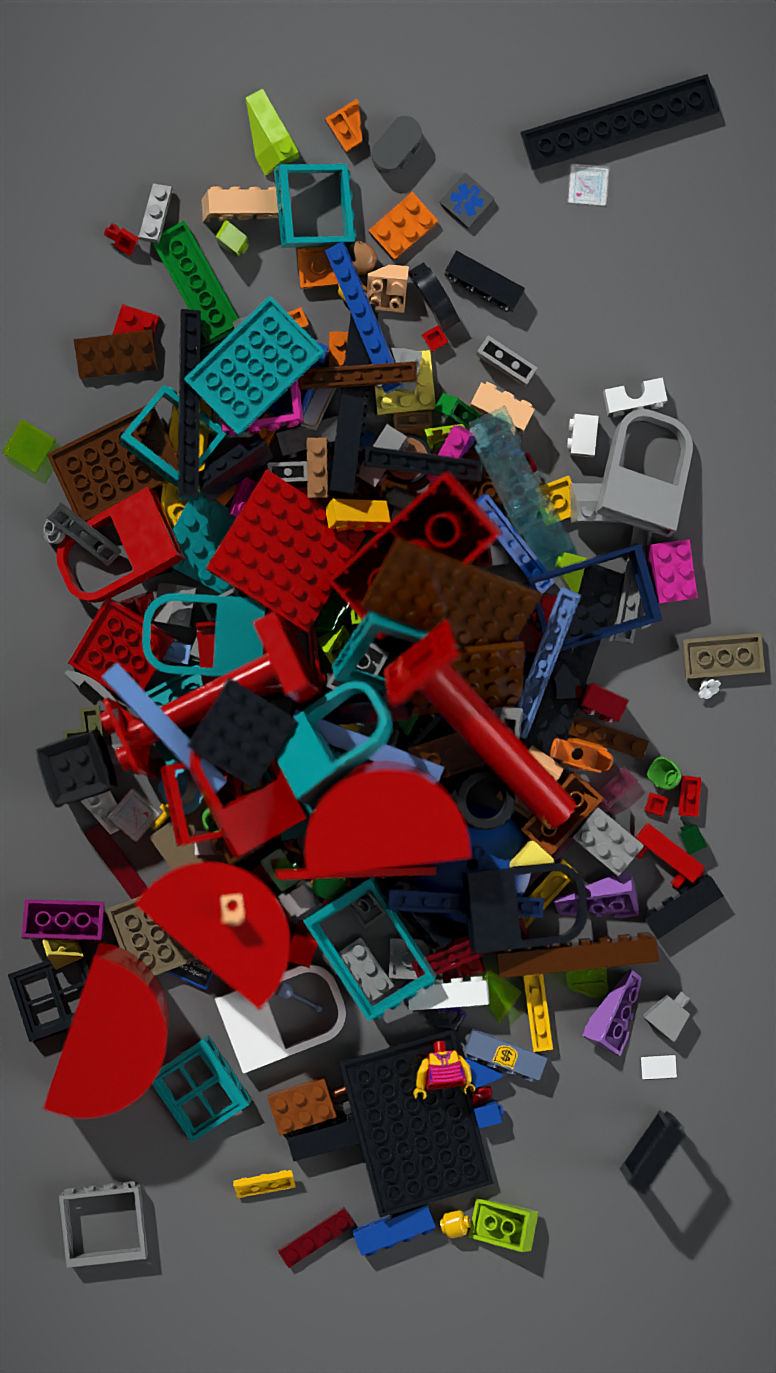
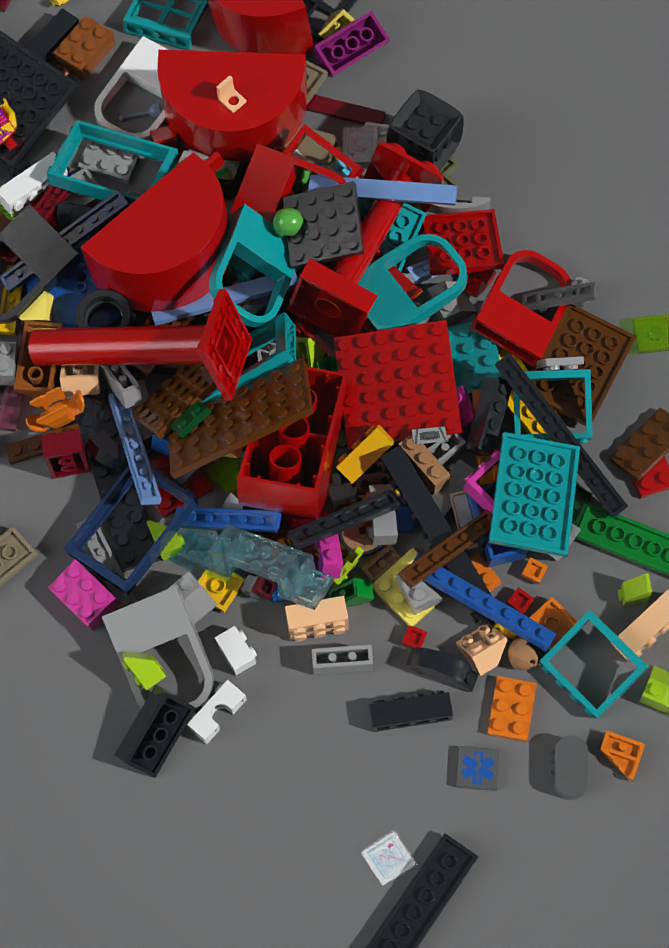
camera: 145 degrees right, 20 degrees down
none -> black slope [114,684,196,778]
none -> lime slope [122,651,166,690]
none -> dark green plate [170,400,211,439]
none -> bright green hair [273,208,303,237]
none -> sticker [412,427,448,444]
none -> red plate [506,587,534,614]
none -> light grey plate [537,356,584,371]

